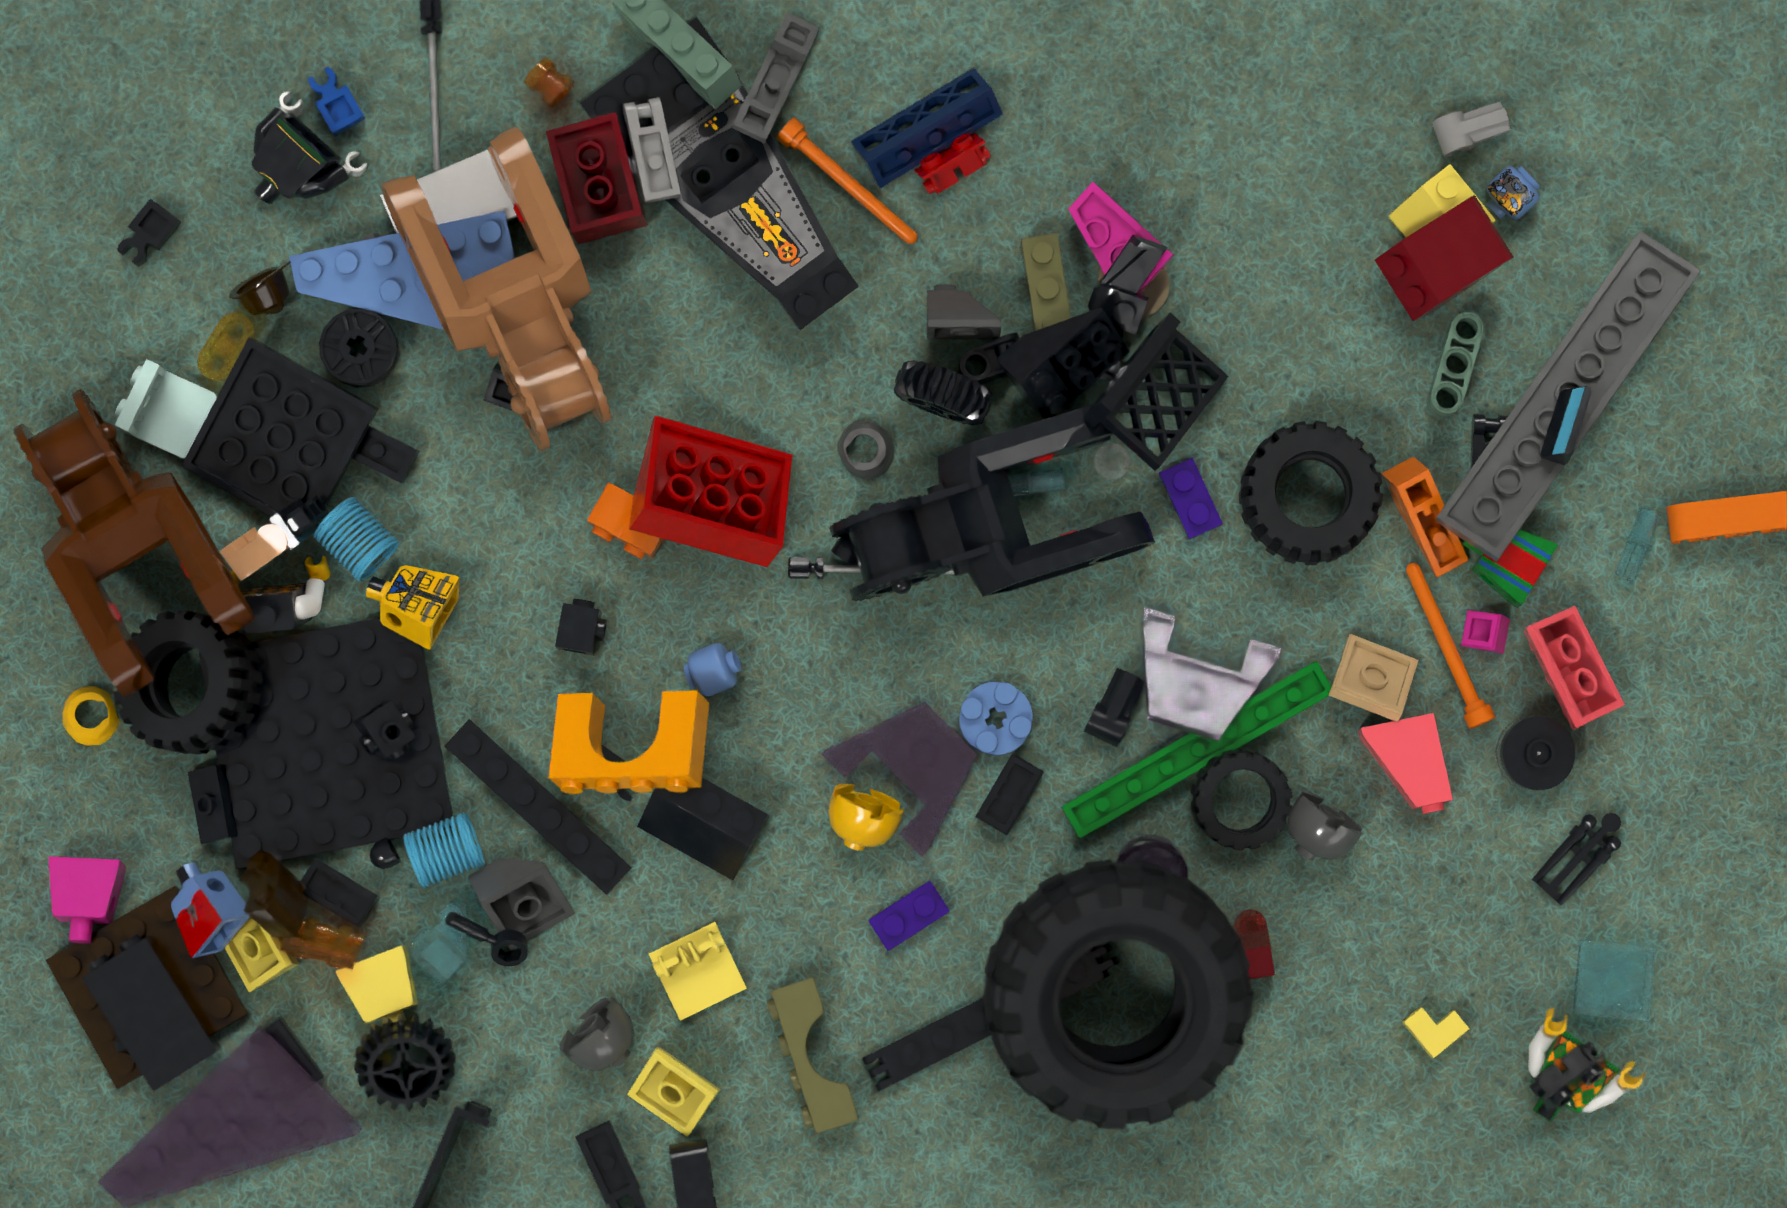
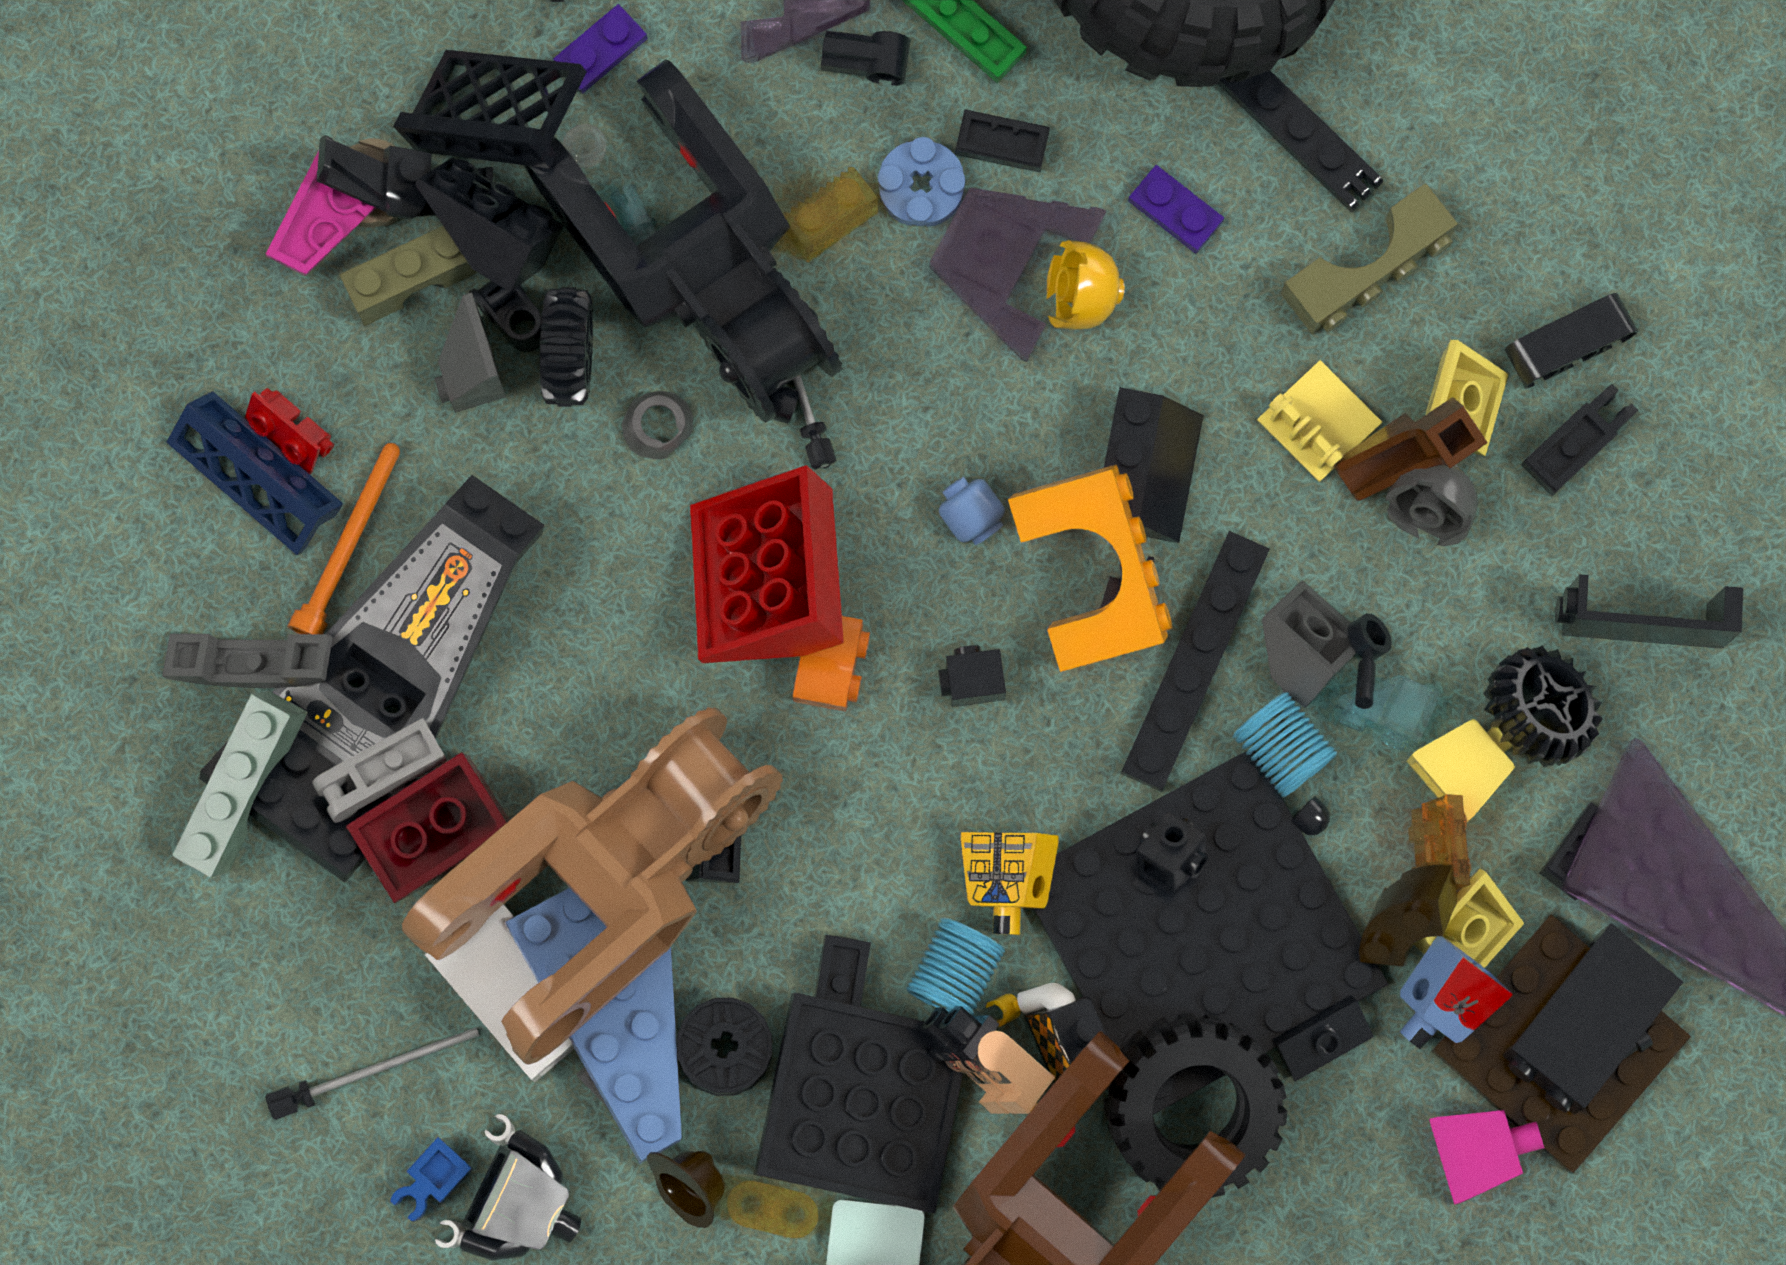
camera: 110 degrees left, 5 degrees down
yellow piece [63,686,120,746] -> none
black plate [301,858,379,928] -> none
clear orange wheel [524,57,575,108] -> none
none -> clear yellow brick [784,167,878,262]
none -> reddish brown arch [1334,397,1488,501]

